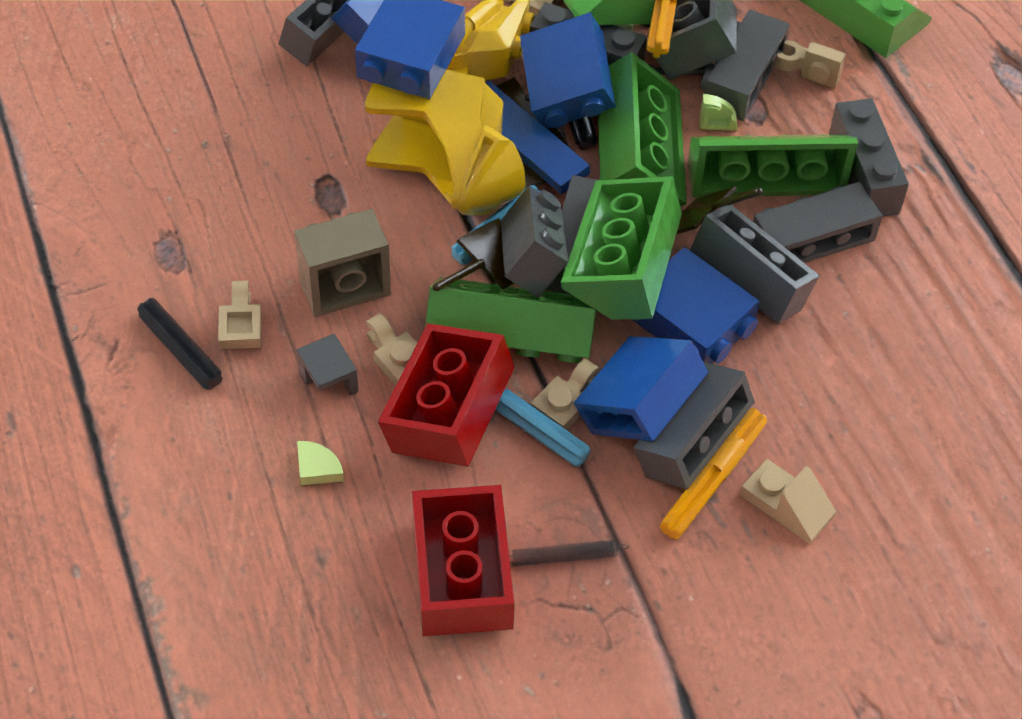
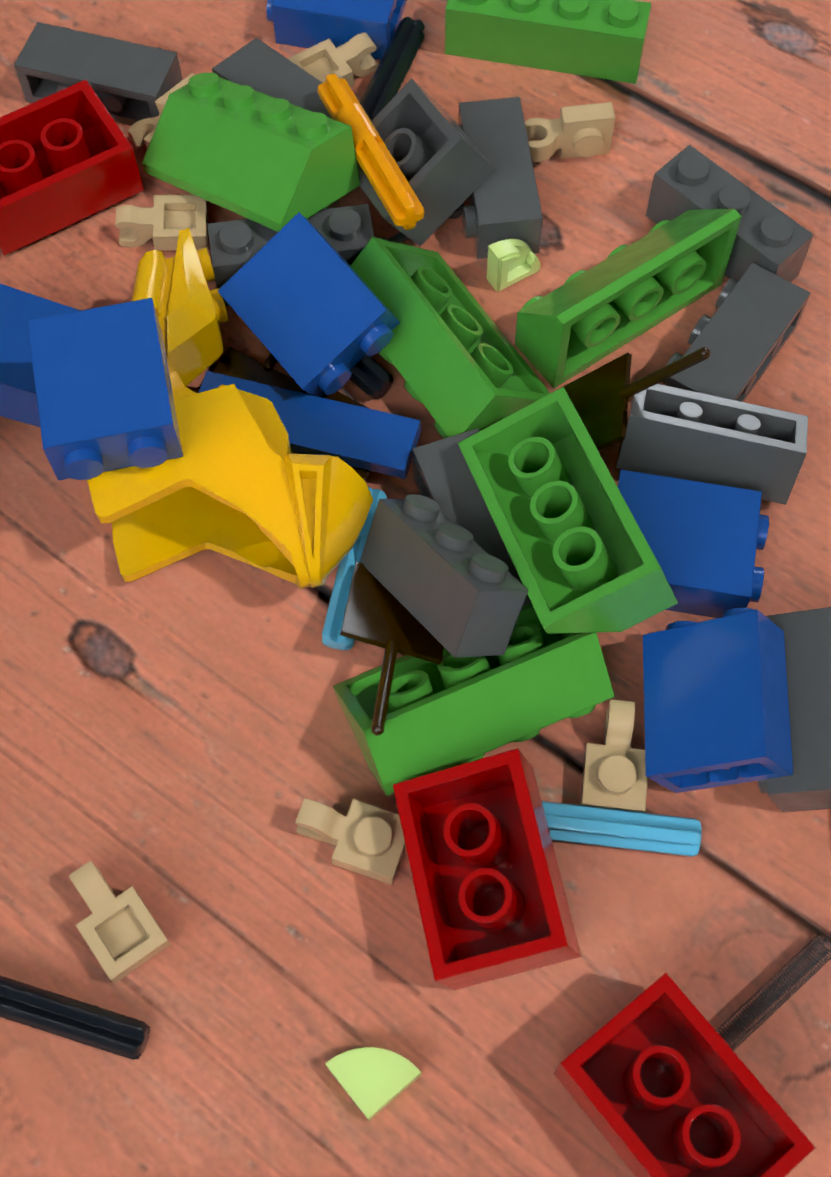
camera: 30 degrees left, 10 degrees up
dark tan brick [294,209,391,317] -> none
dark grey panel [296,333,359,395] -> none

